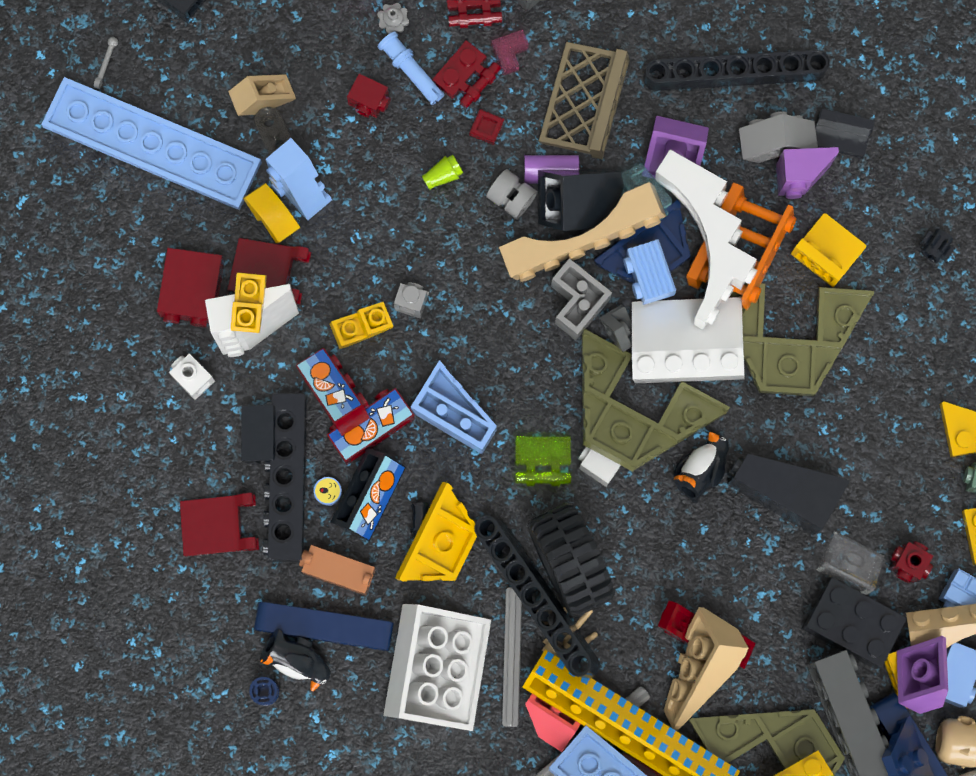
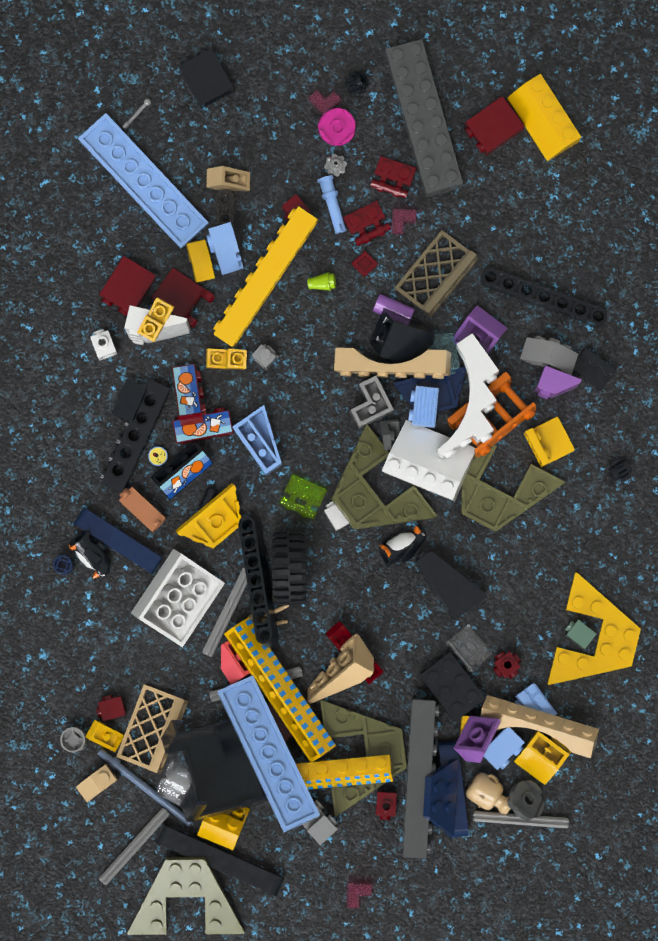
camera: 25 degrees right, 5 degrees up
dark red flag [180,493,260,557] -> none
light grey wheel [486,169,538,220] -> none
none -> yellow brick [213,206,319,347]

